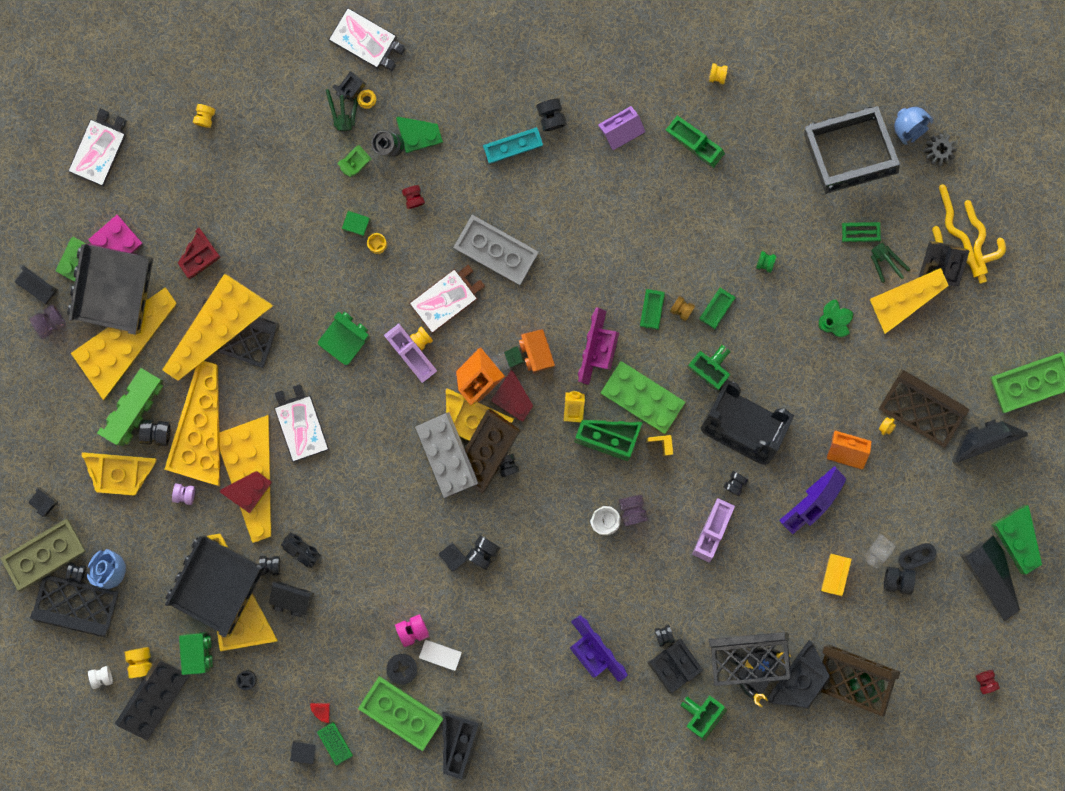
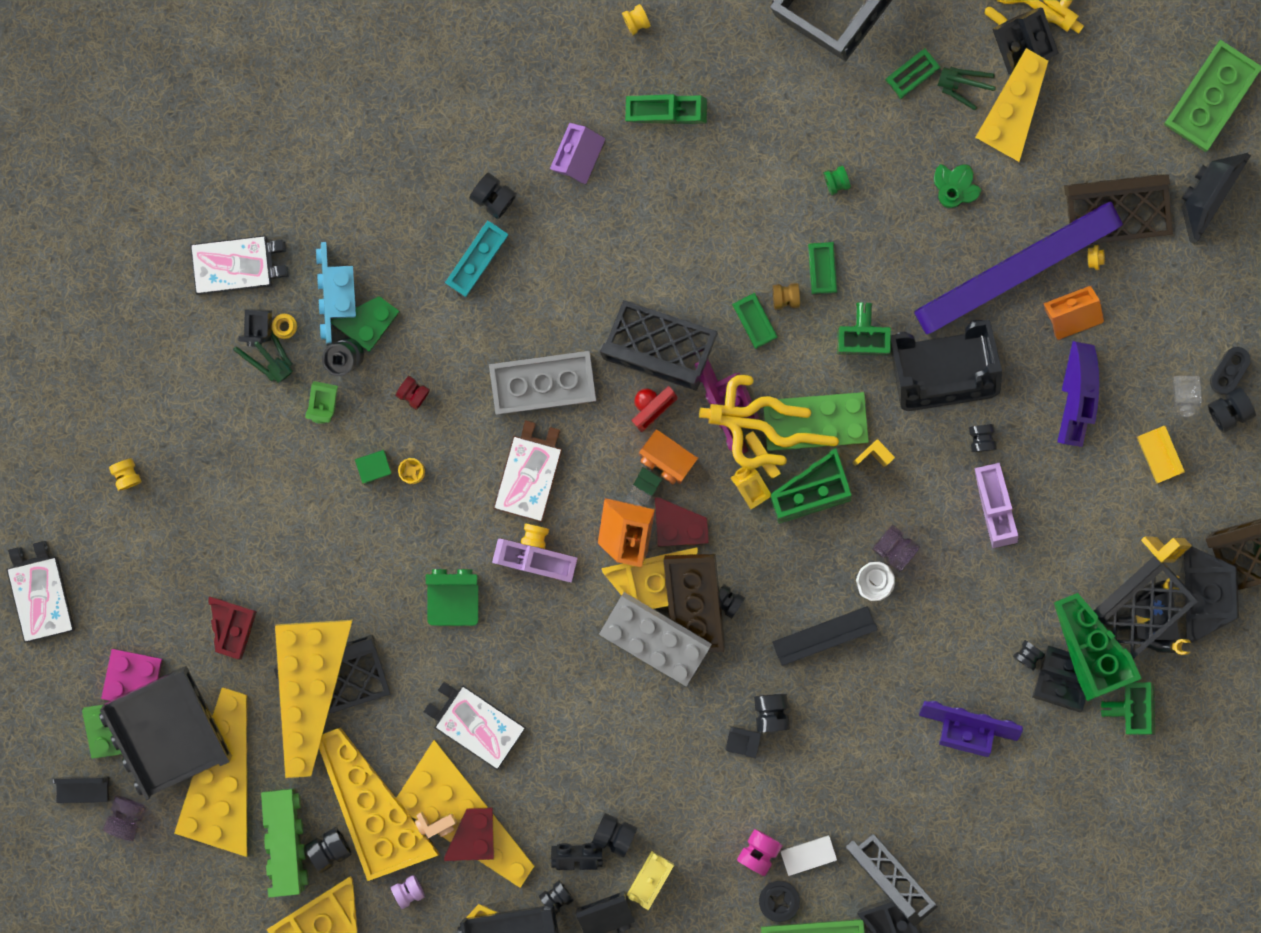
camera: 25 degrees left, 0 degrees up
none -> medium azure bracket [316,242,356,345]
none -> light nougat bracket [415,812,457,838]
none -> black wheel [591,813,638,858]
none -> black fence [600,300,718,391]
none -> light yellow hinge [626,851,674,910]
none -> red tile [631,386,678,432]
none -> yellow plant [699,375,839,468]
none -> yellow tile [745,431,781,479]
none -> black fence [772,606,878,666]
none -> fence [846,834,938,927]
none -> dark purple beam [914,202,1123,334]
none -> green wedge [1054,593,1142,701]
none -> yellow panel [1141,536,1192,563]

